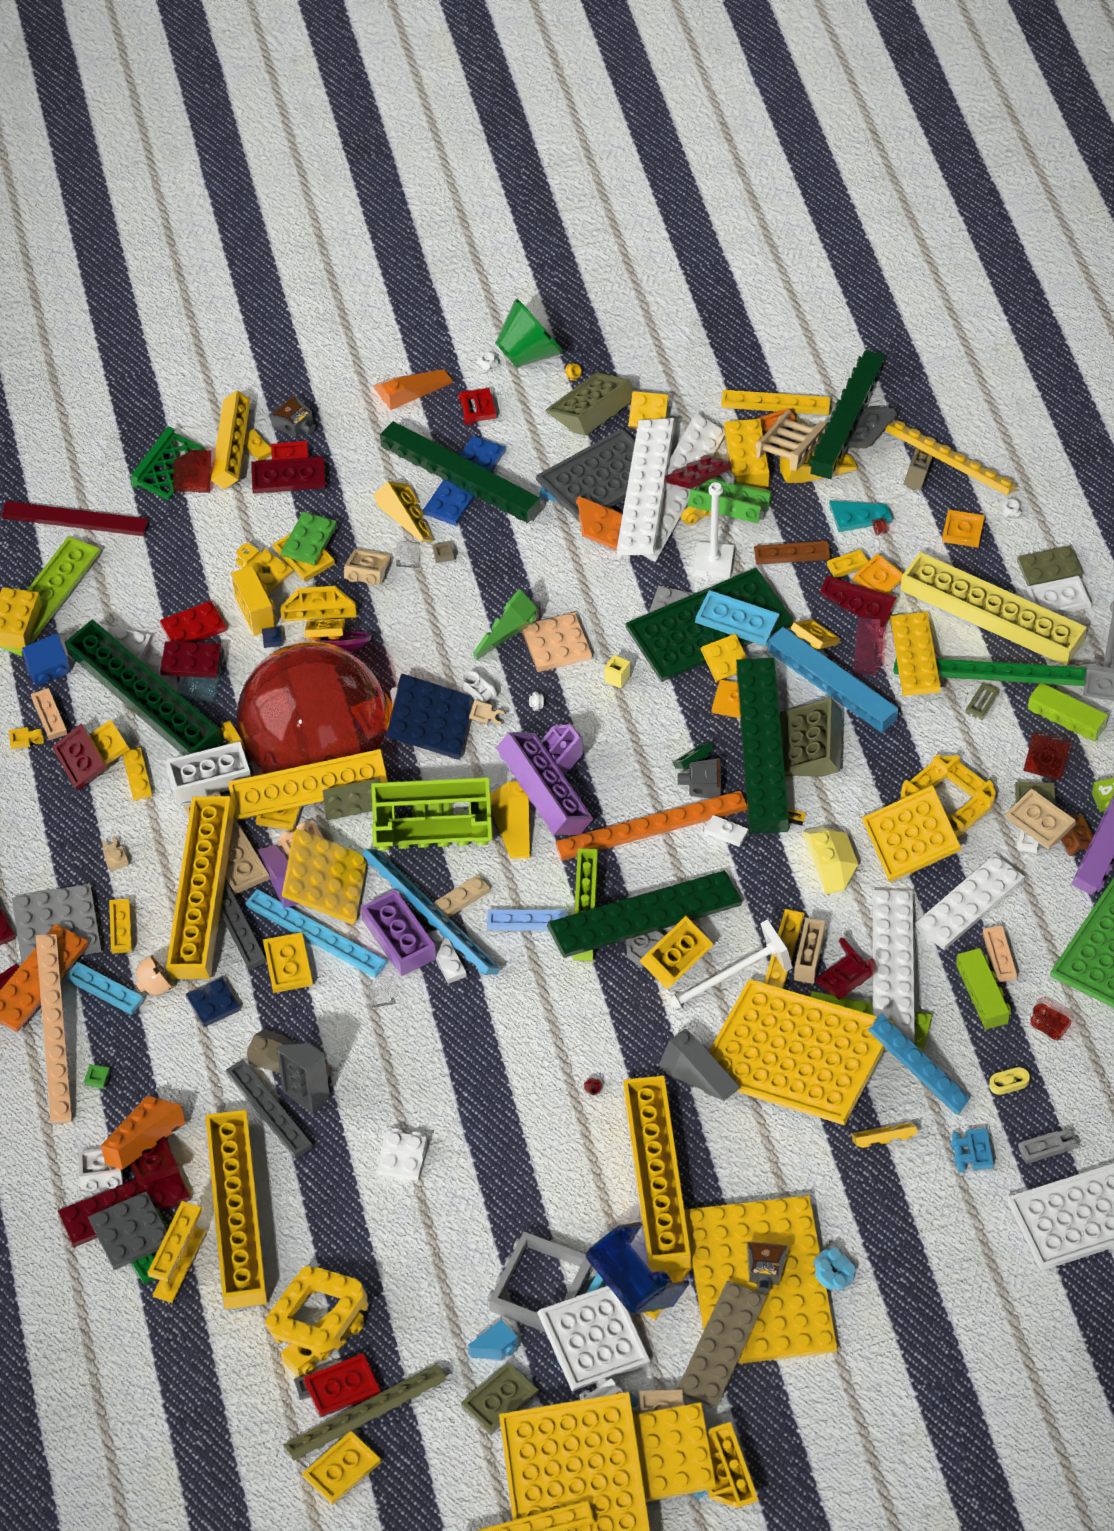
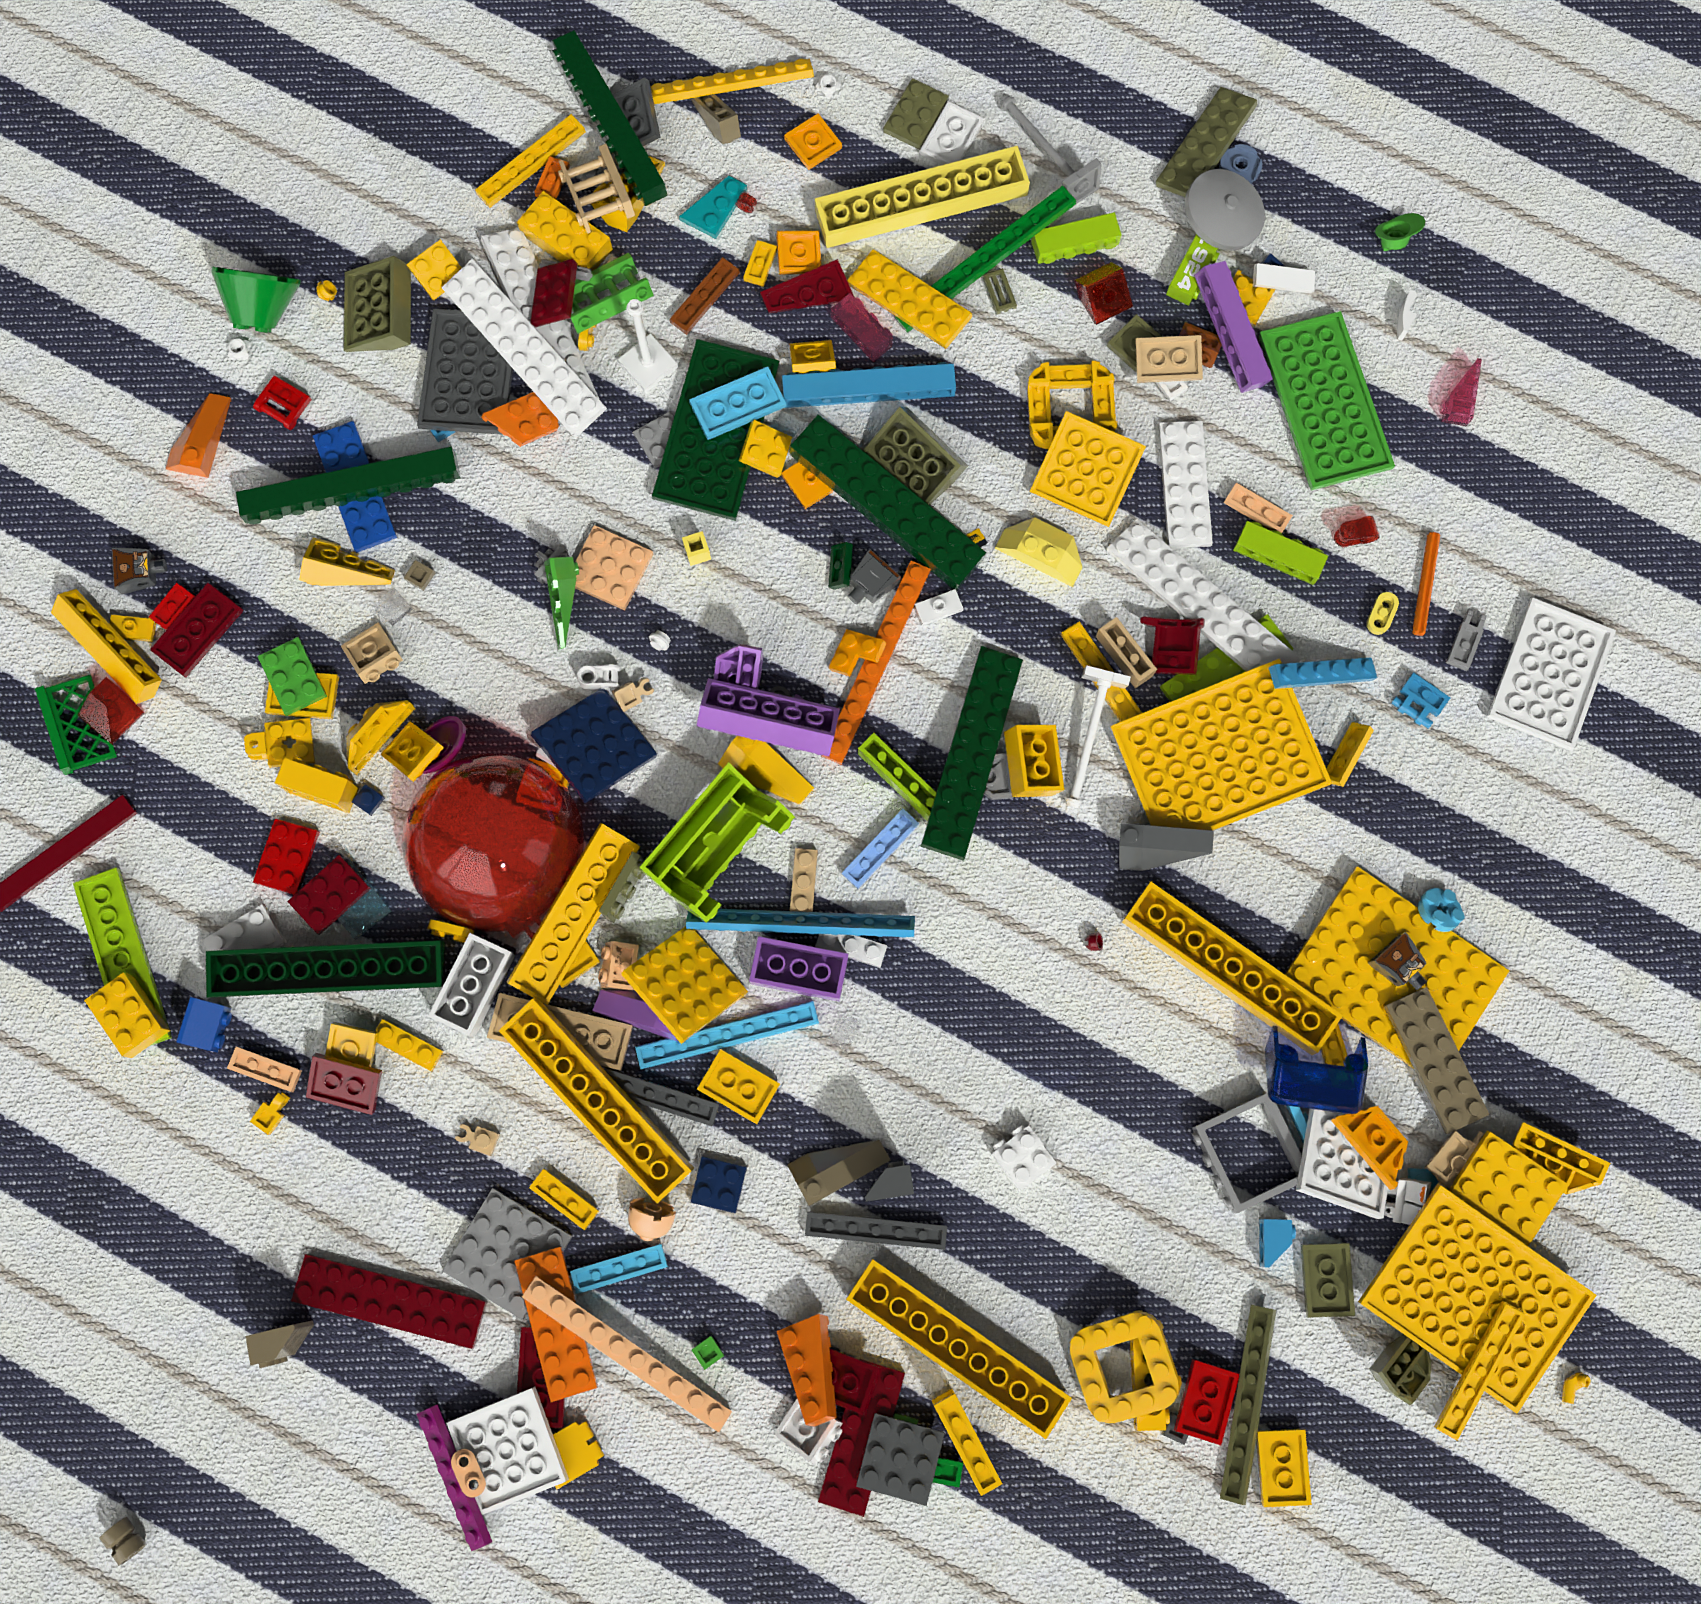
camera: 50 degrees left, 25 degrees up
none -> light orange plate [828,629,887,677]
none -> light orange wing [1331,1106,1408,1190]
none -> olive wedge [1369,1334,1431,1405]
none -> orange axle [1412,532,1440,636]

